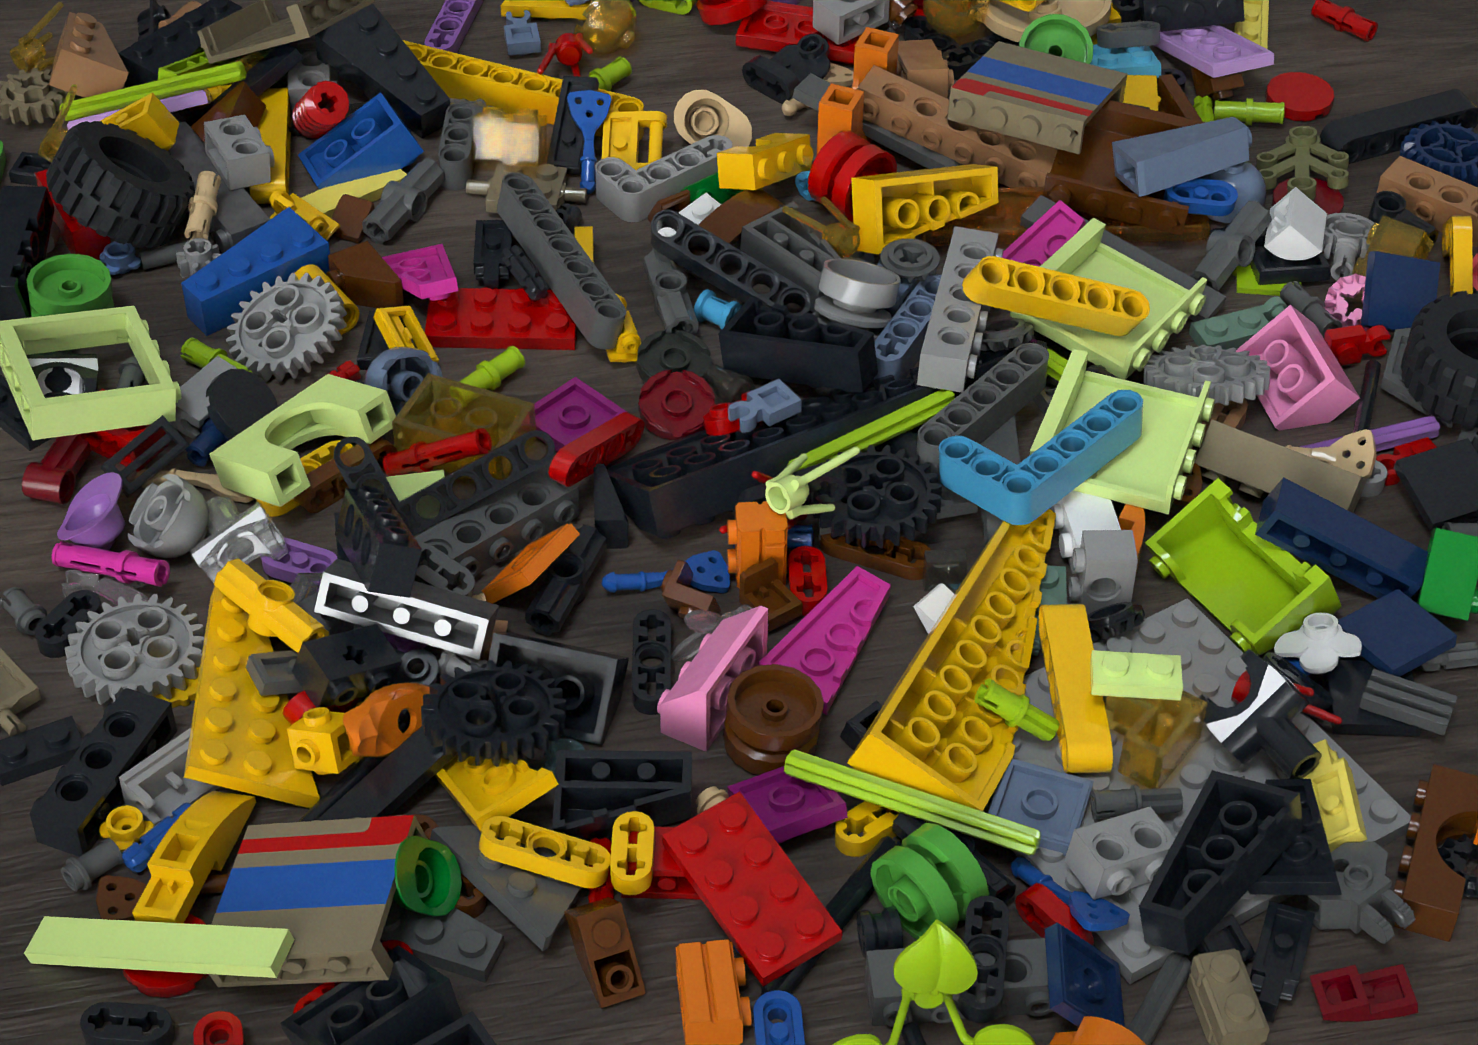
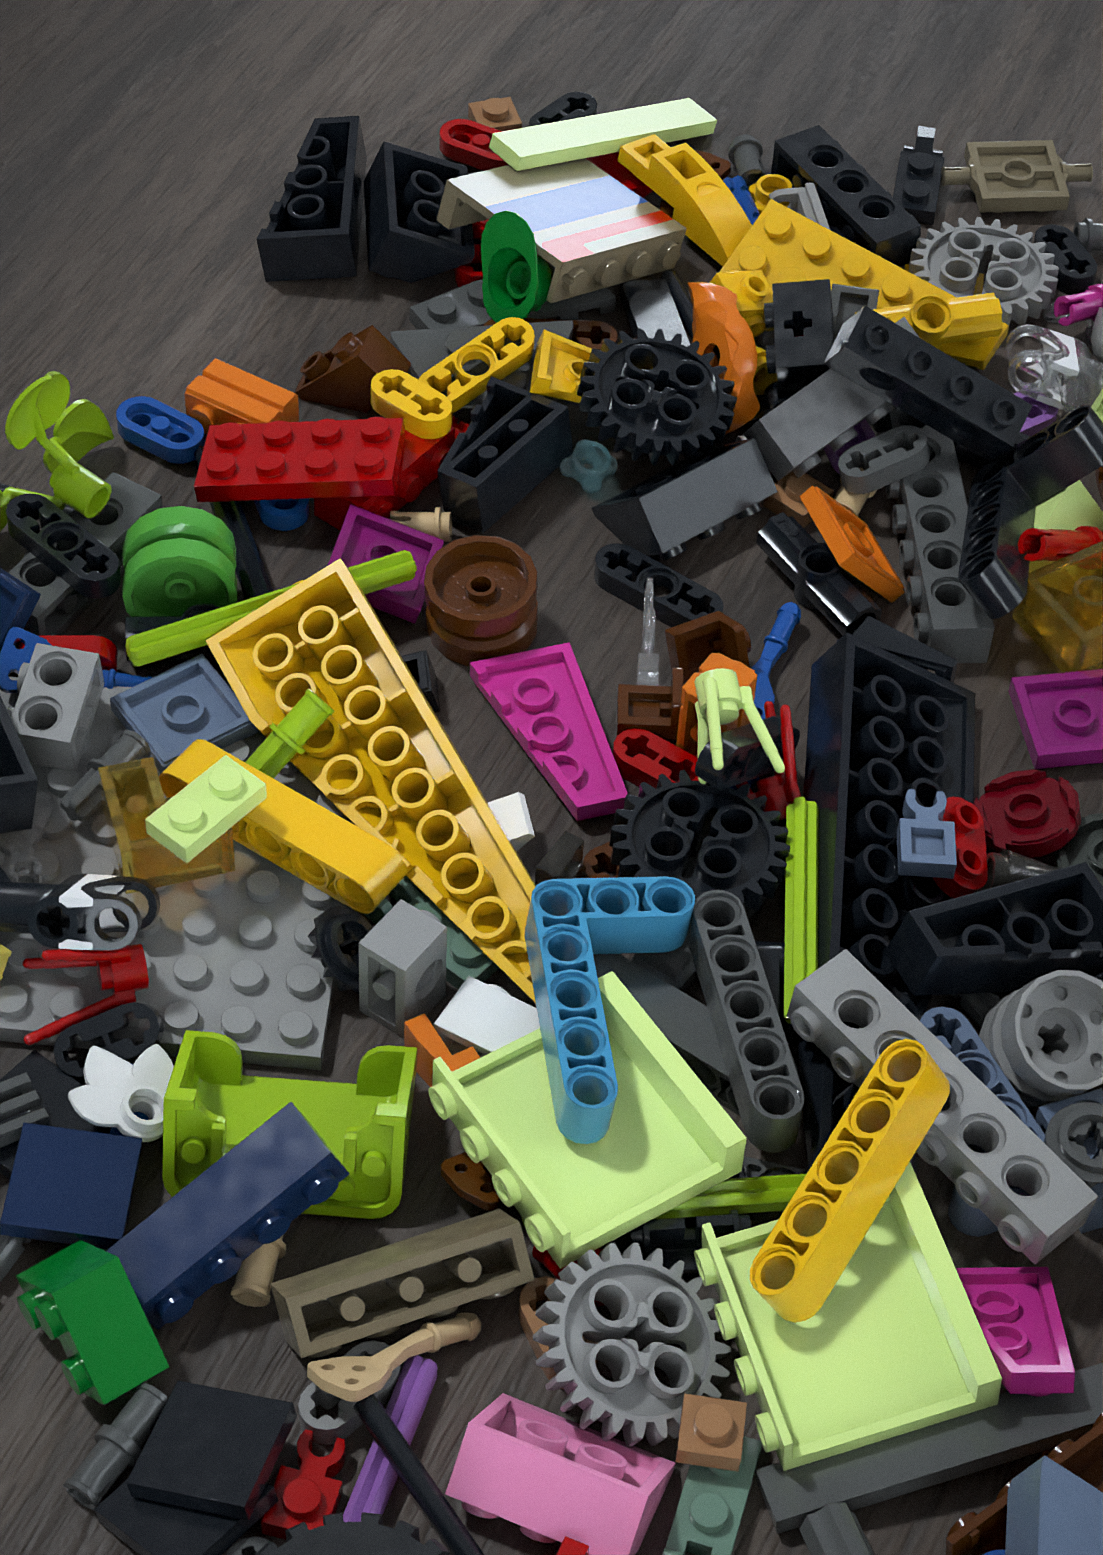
camera: 125 degrees right, 5 degrees up
red beam [548,412,645,487] -> none
bright pink slope [657,606,768,752] -> none
none -> medium nougat plate [675,1393,747,1472]

